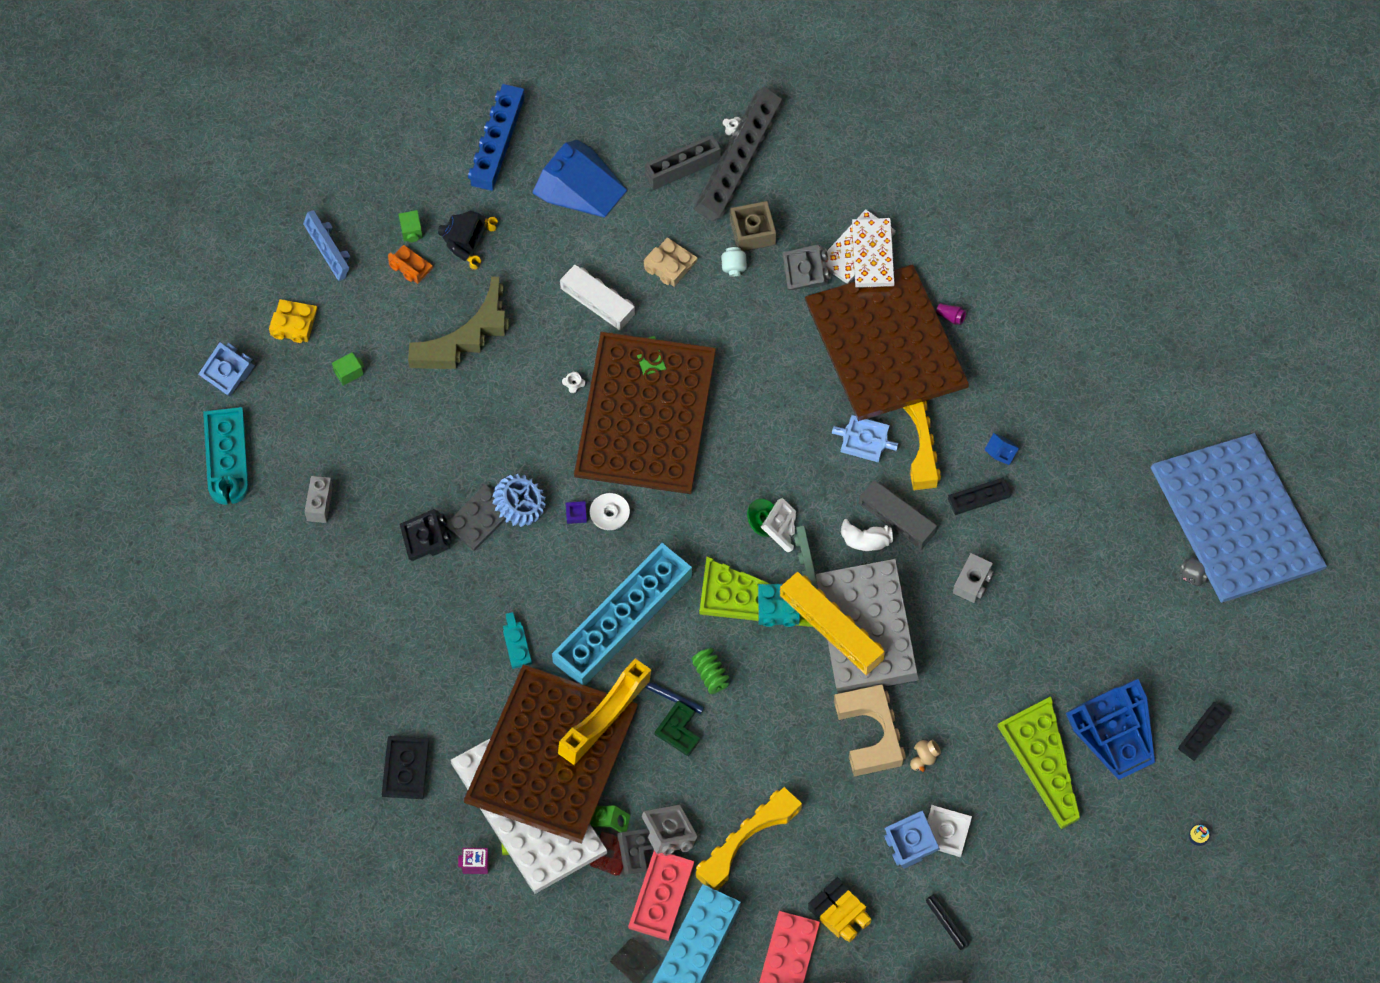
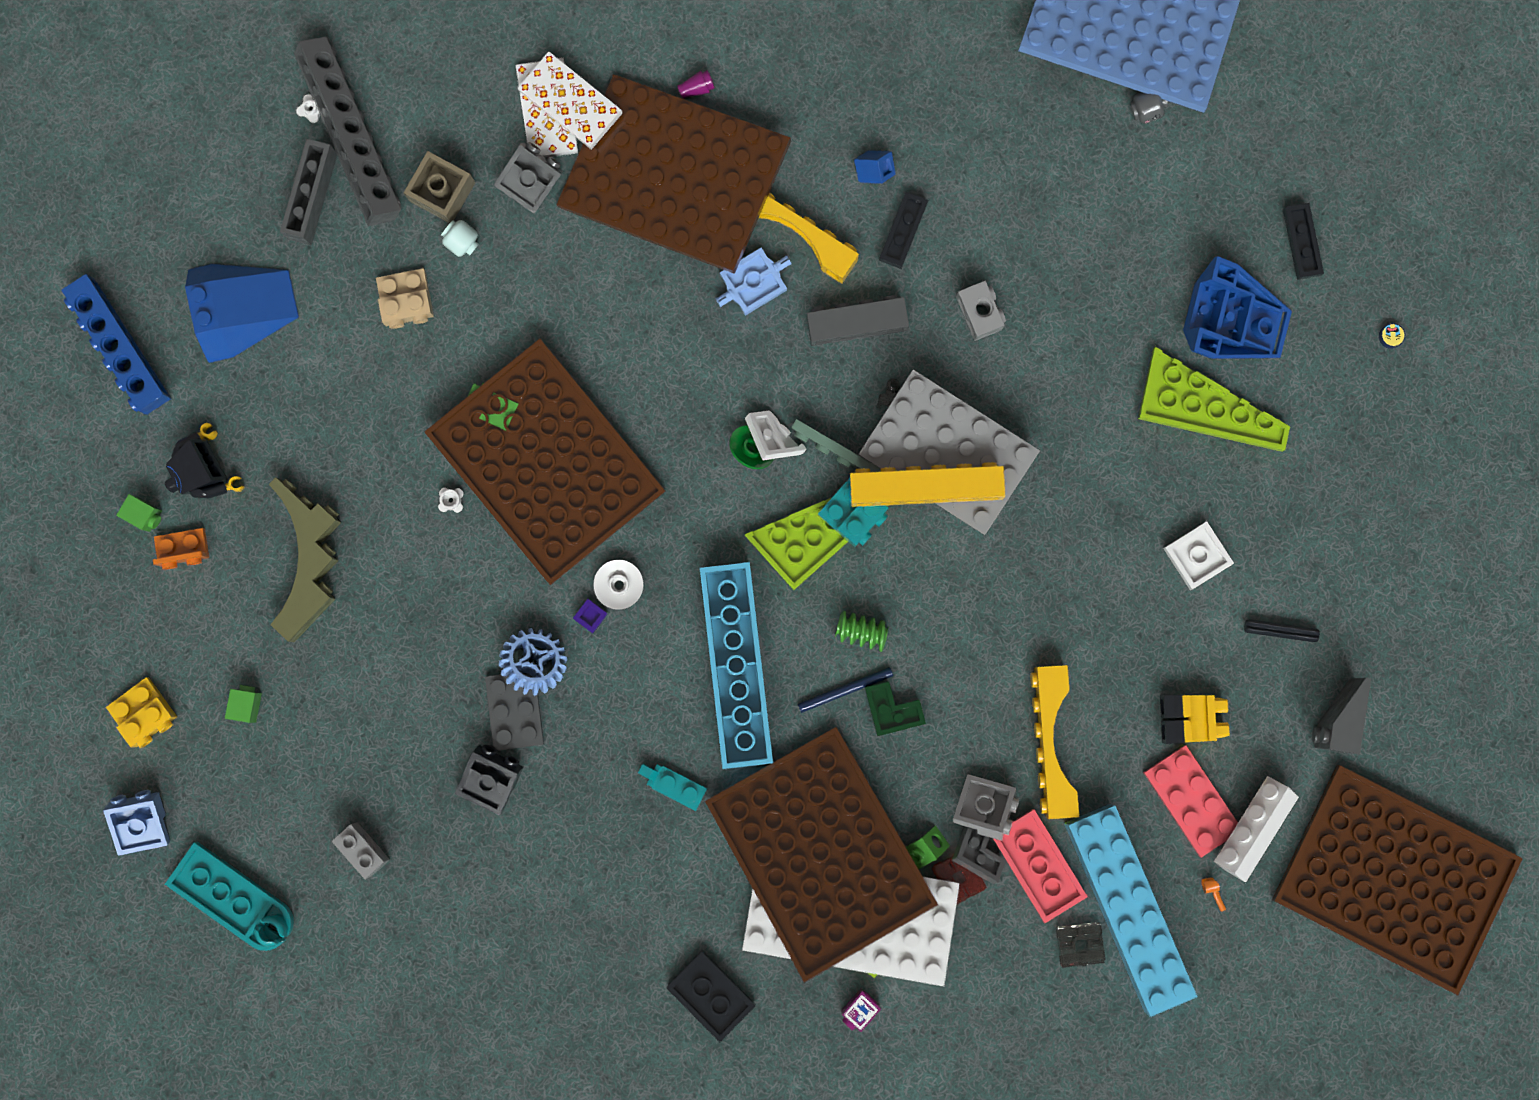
camera: 45 degrees left, 20 degrees up
medium blue hinge [303,210,350,281] -> none
yellow arch [558,658,651,765] -> none
white brick [560,265,635,330] -> none
tan arch [834,685,905,776] -> none
white animal [841,519,893,551] -> none
medium blue plate [884,811,940,869] -> none
tan animal [910,740,941,772] -> none

